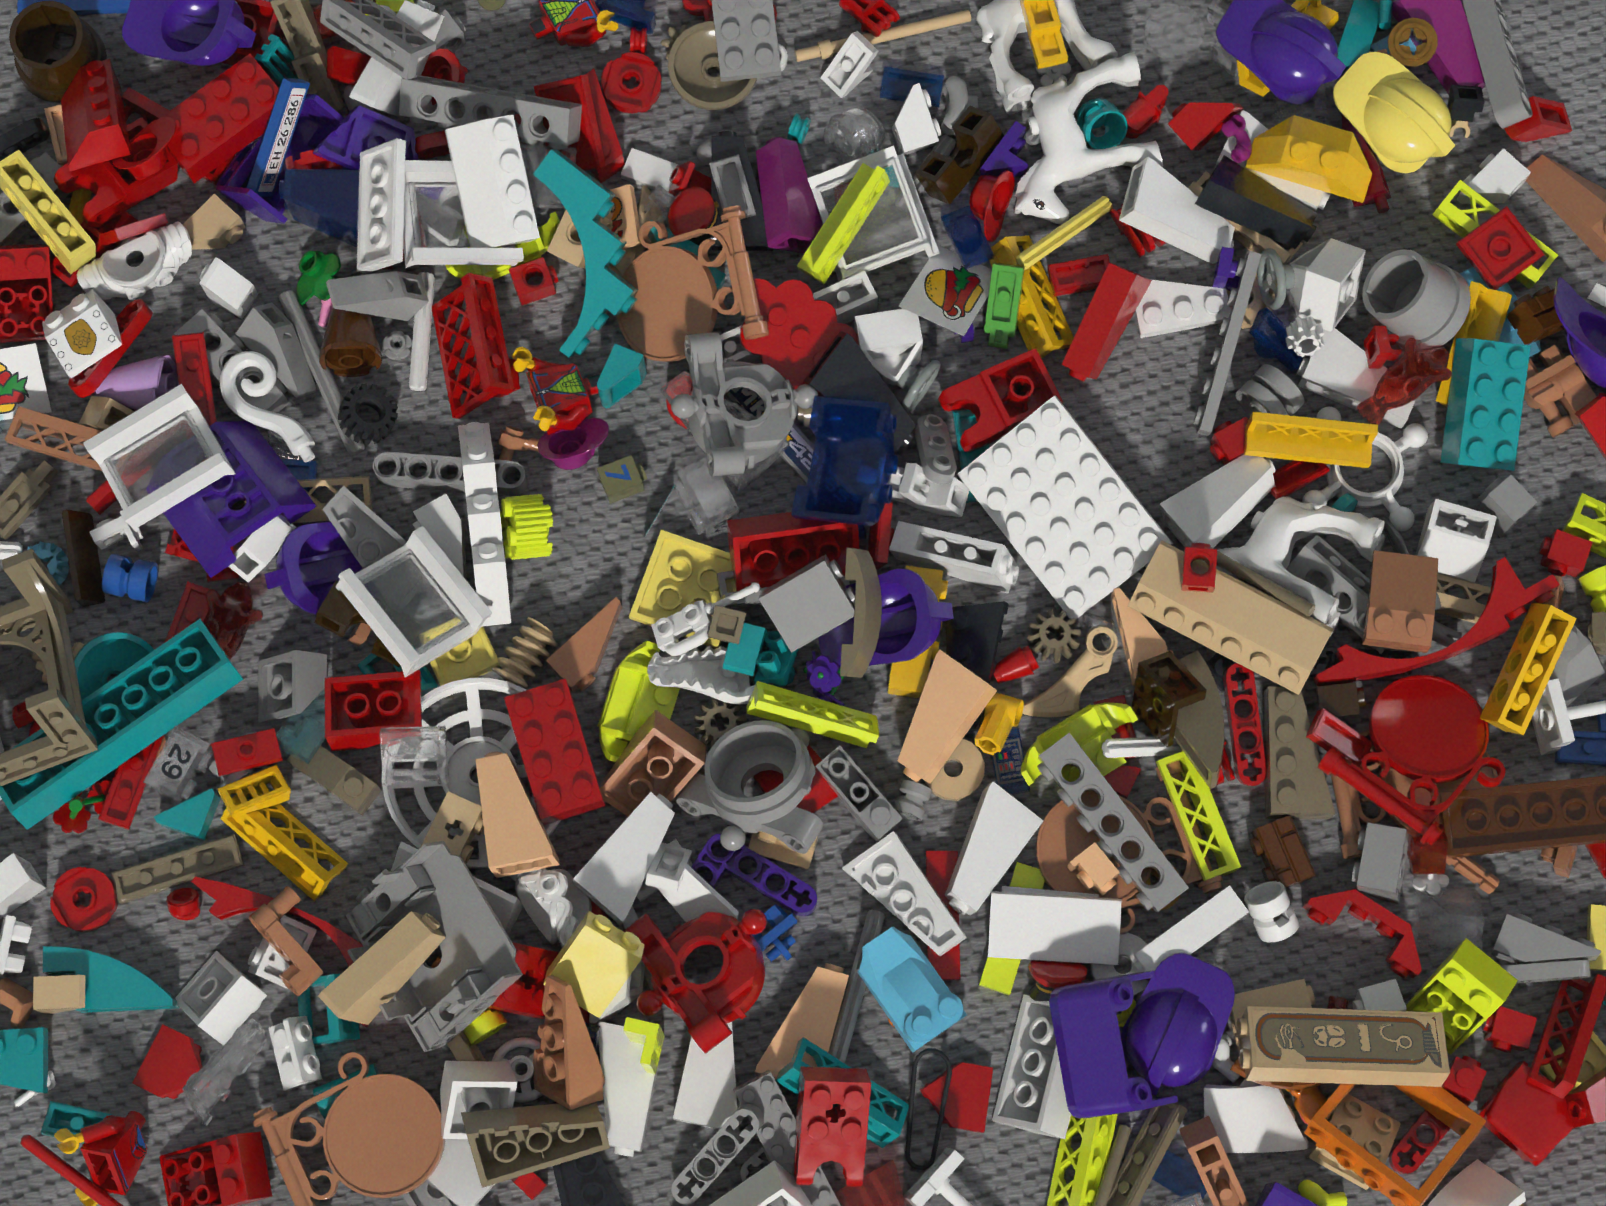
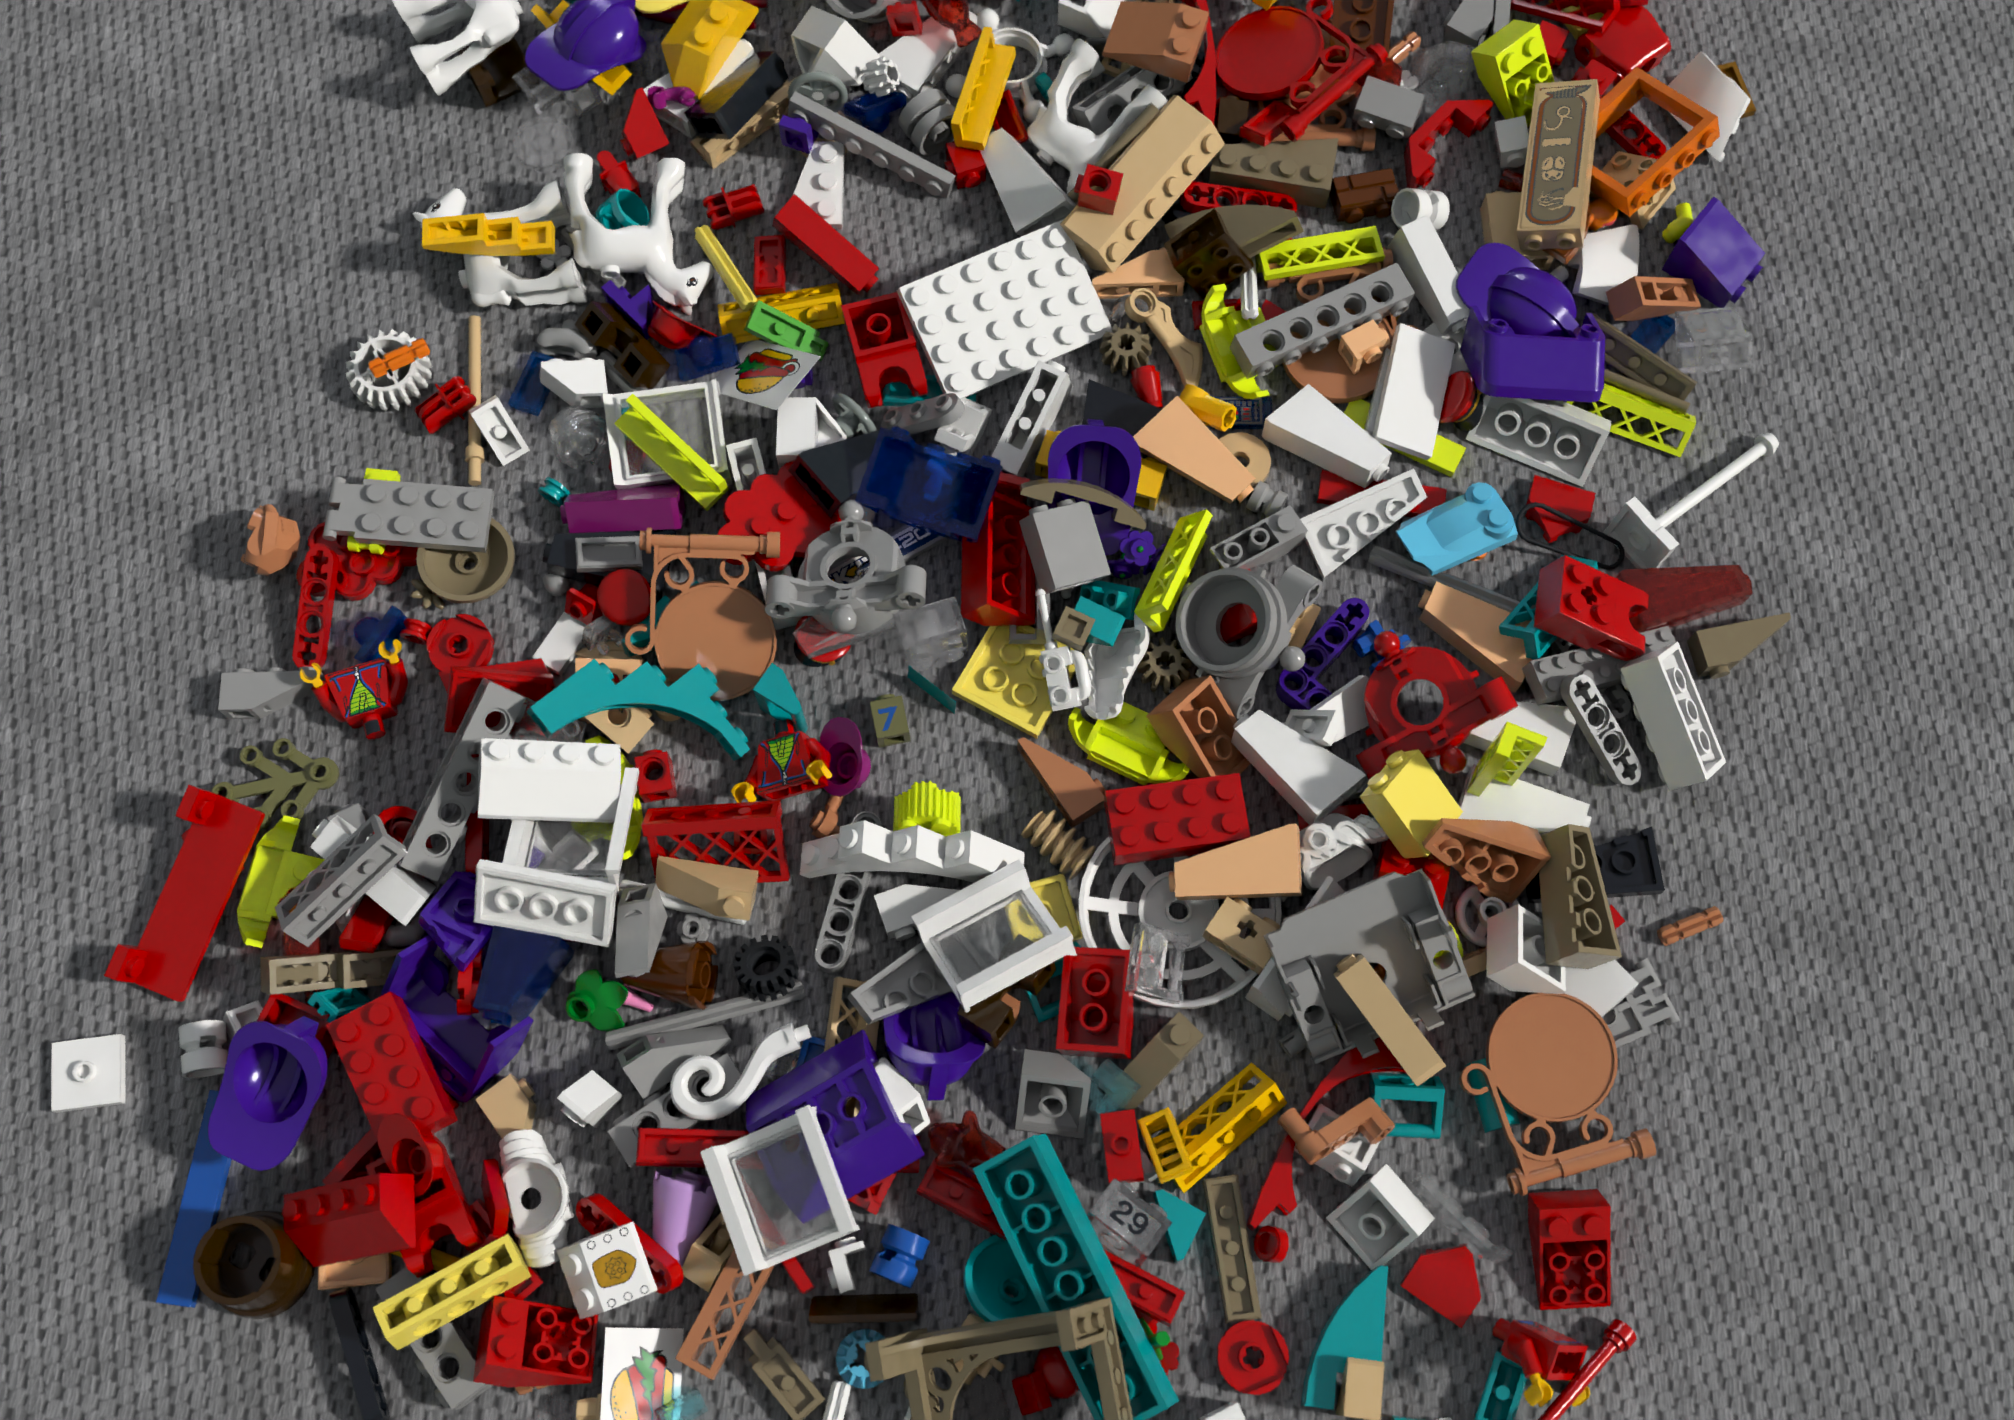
camera: 80 degrees left, 5 degrees down
tile [247,78,310,197] -> none
white bracket [268,1016,322,1091] -> none
white slope [1119,157,1235,264] -> none
none -> tan slope [655,856,759,921]

